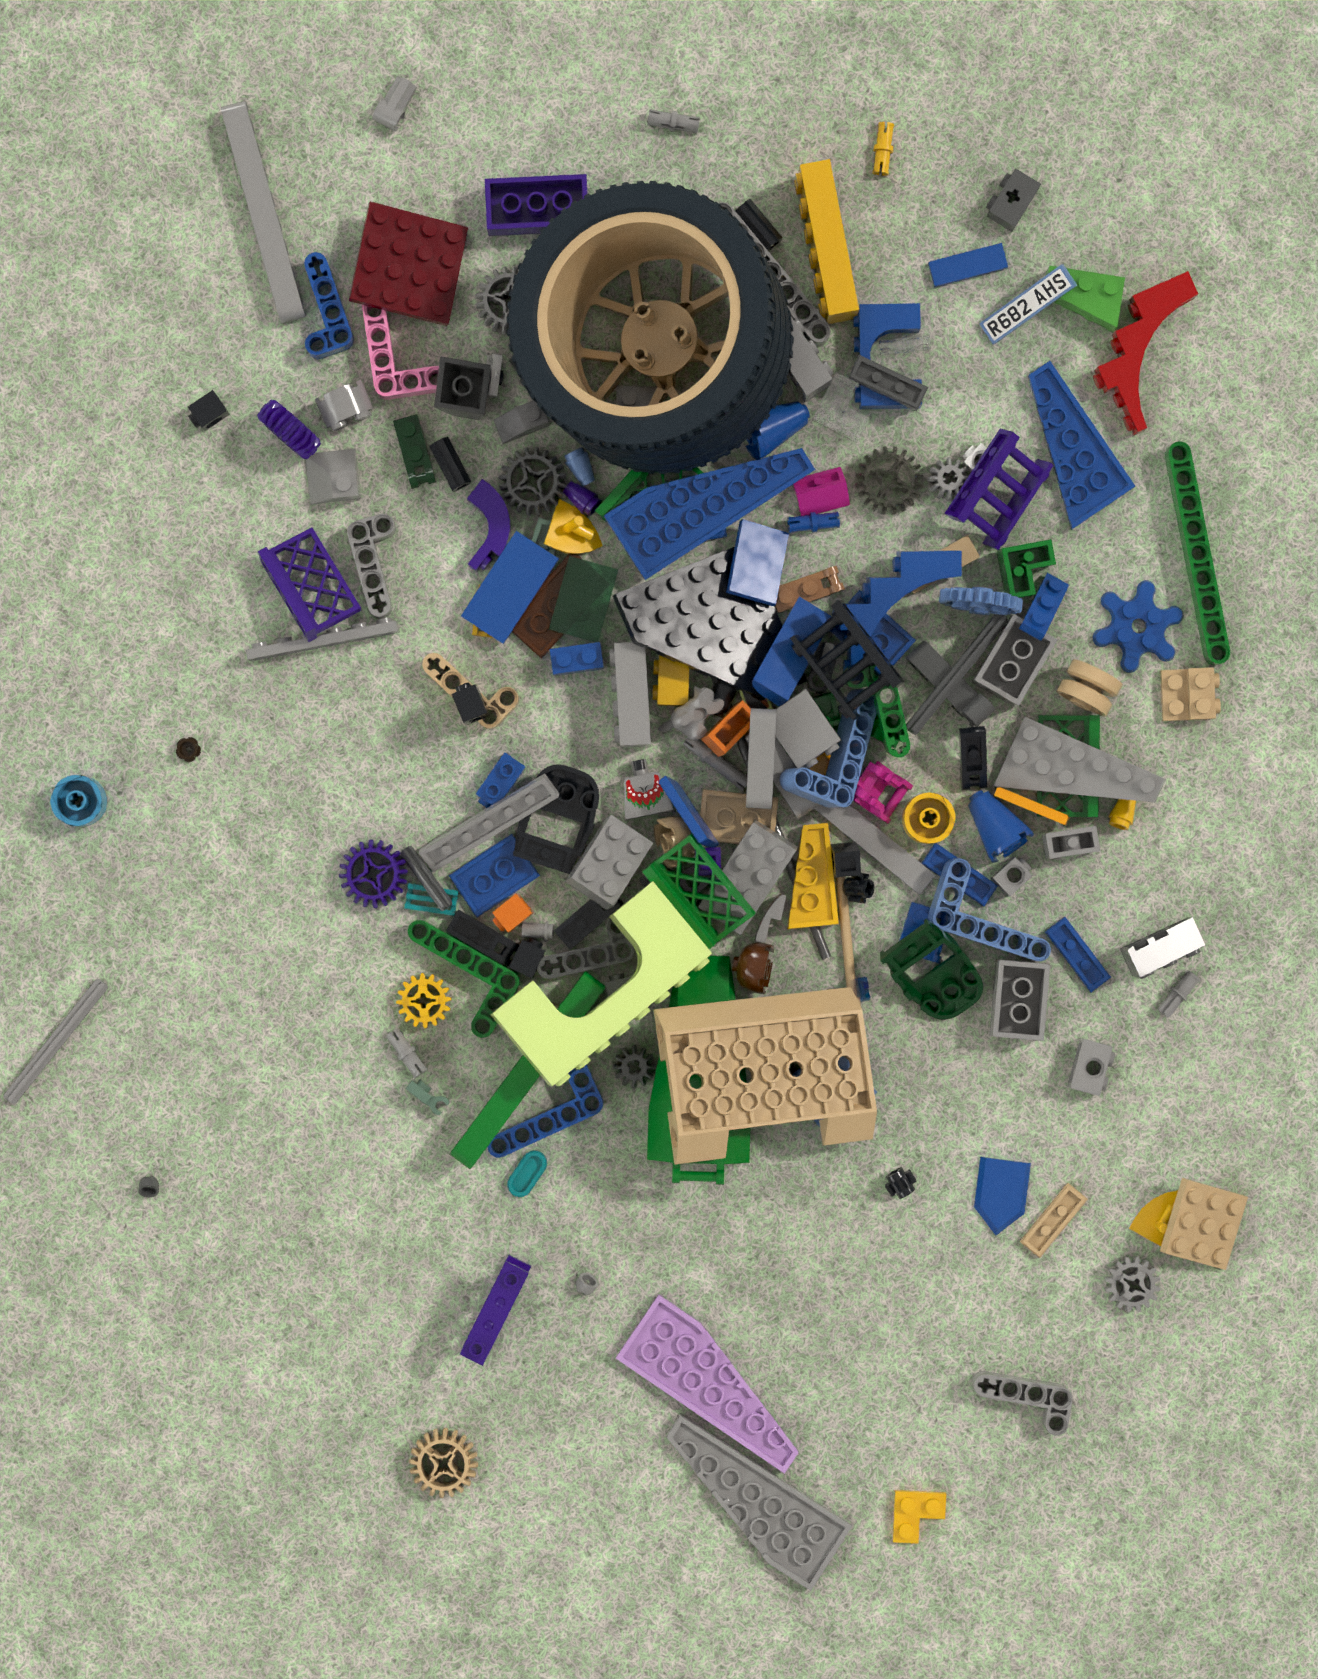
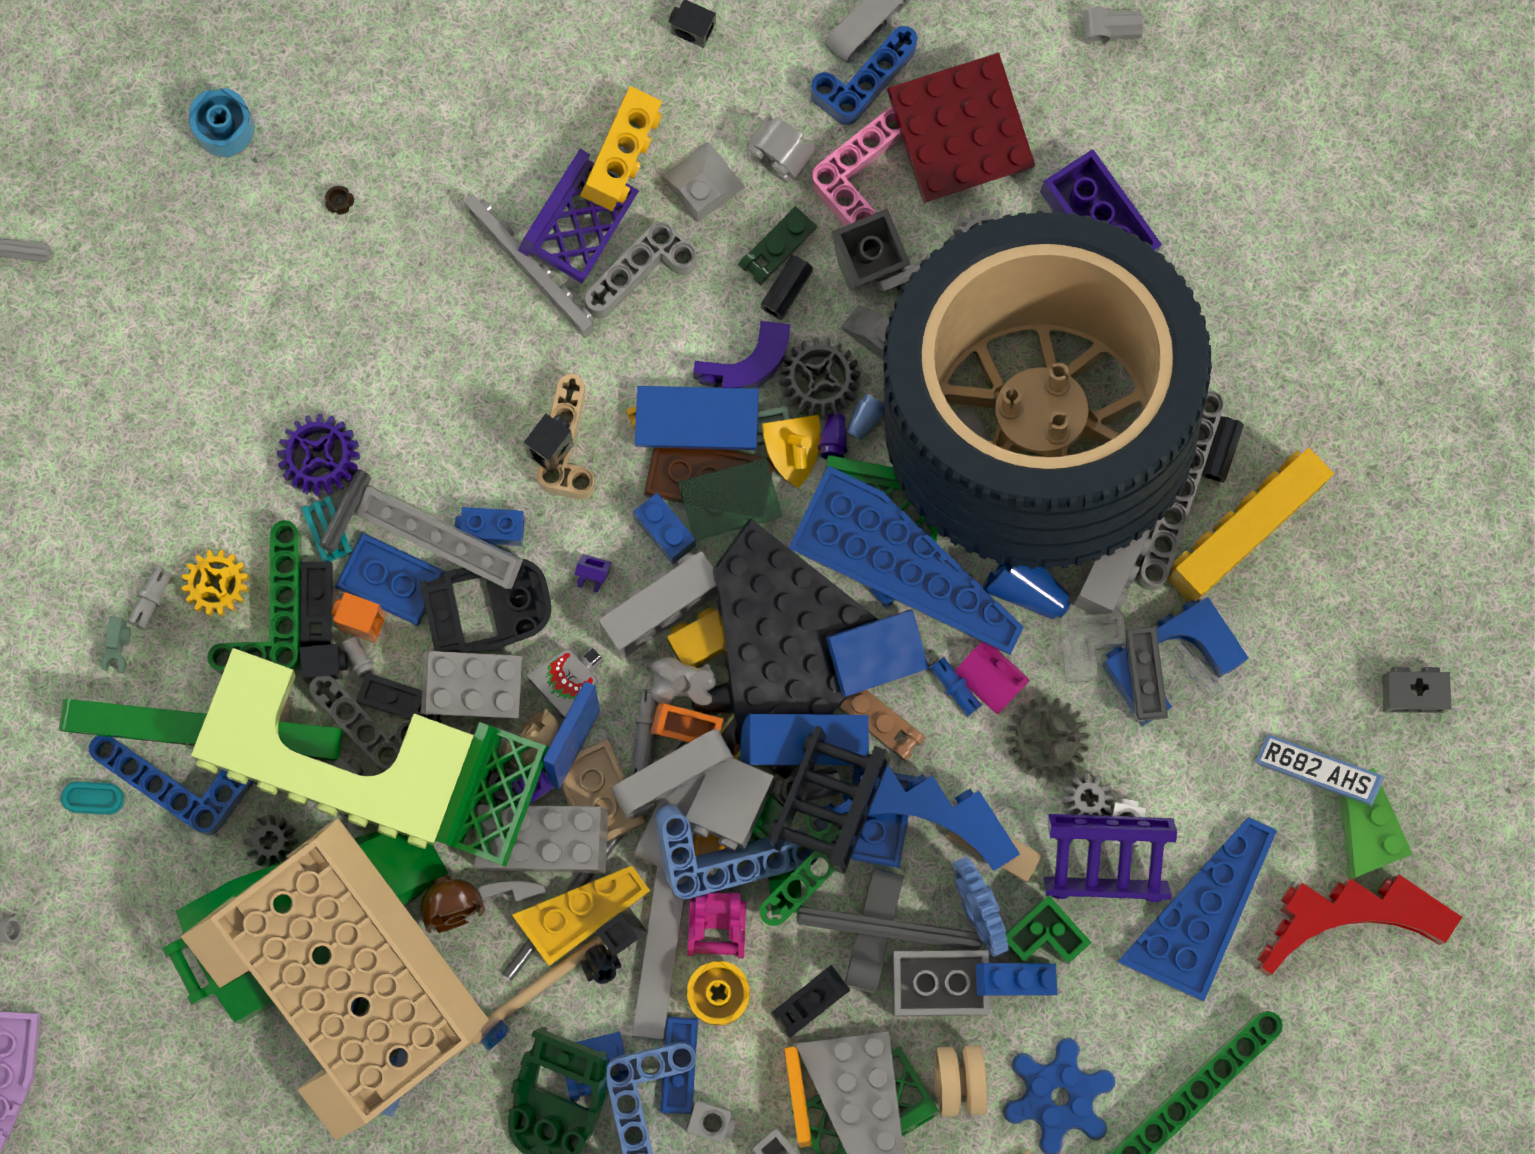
camera: 55 degrees right, 10 degrees down
dark purple gear [257,400,321,459] -> none
light grey pin [647,109,700,134] -> none
yellow pin [872,122,894,176] -> none
blue tile [928,243,1008,288] -> none
blue cone [968,790,1034,863] -> none
none -> dark purple tile [574,554,612,593]
none -> yellow brick [580,86,663,211]

